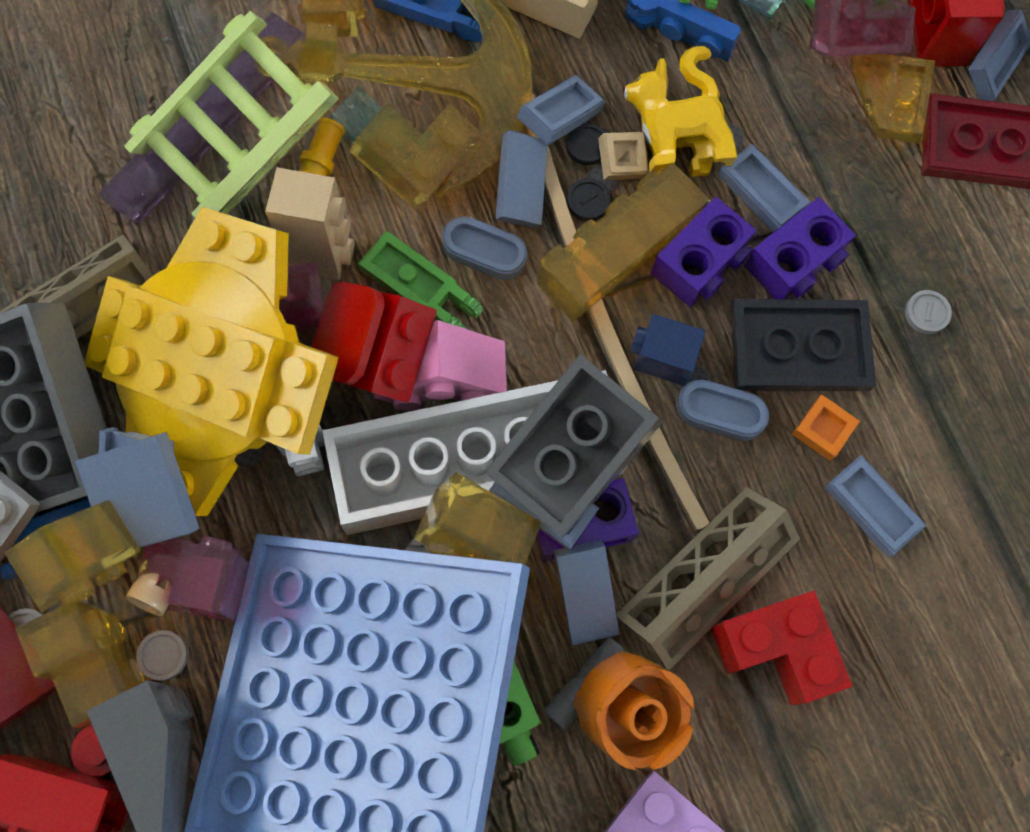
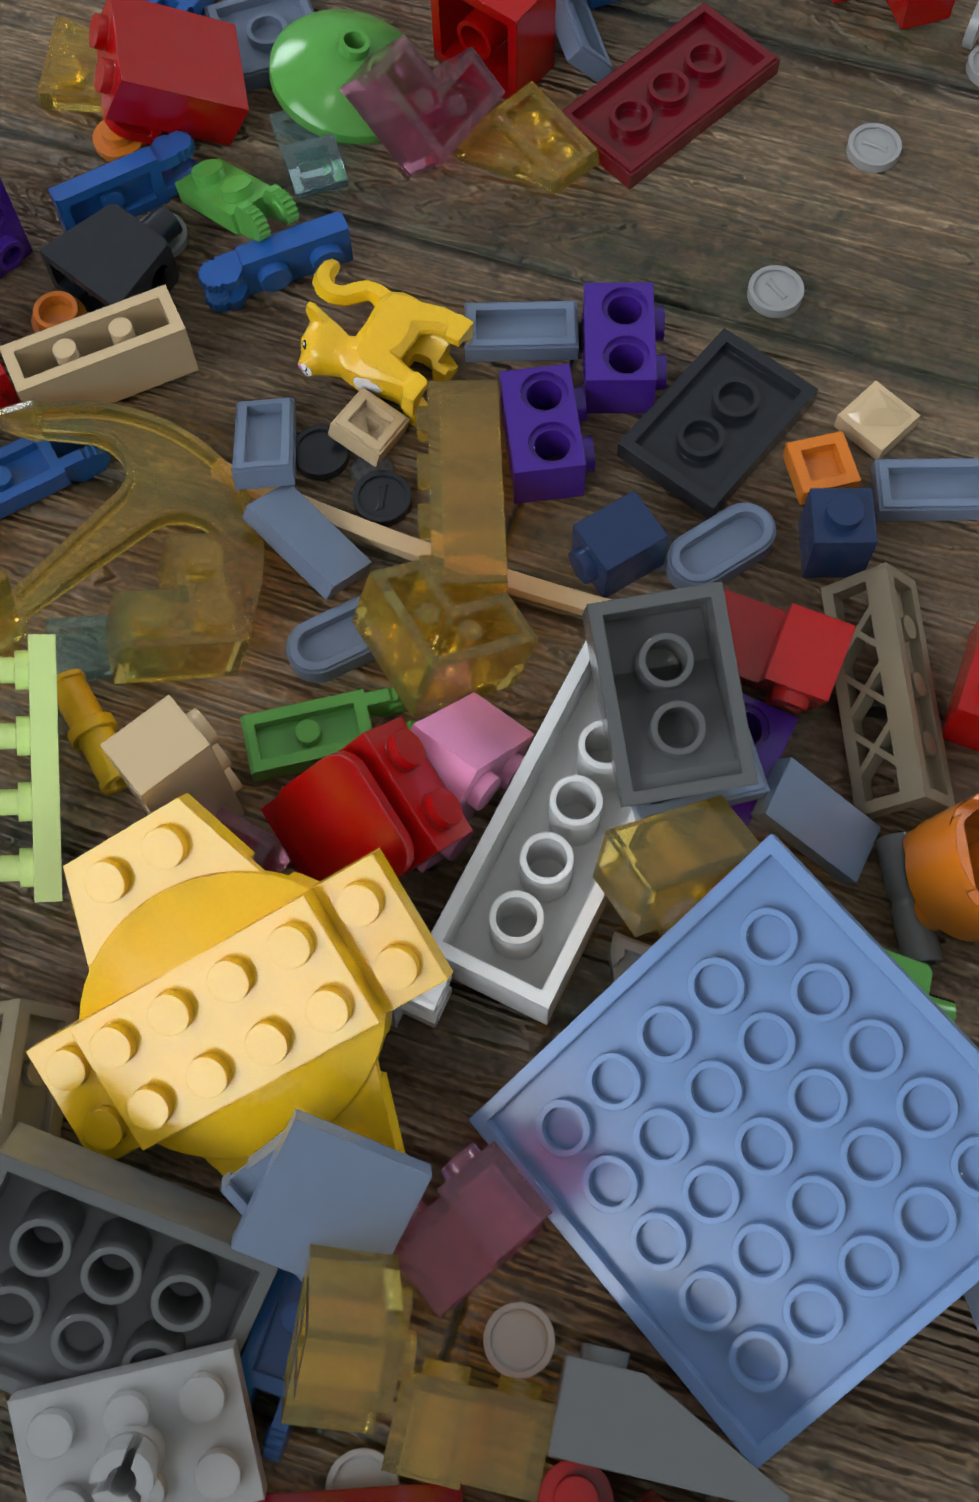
camera: 40 degrees left, 5 degrees down
tan hinge [125,572,173,616] -> none
none -> clear yellow brick [352,559,539,717]
none -> red brick [724,589,856,715]
none -> dark blue brick [798,488,878,578]
none -> tan tile [834,381,920,459]

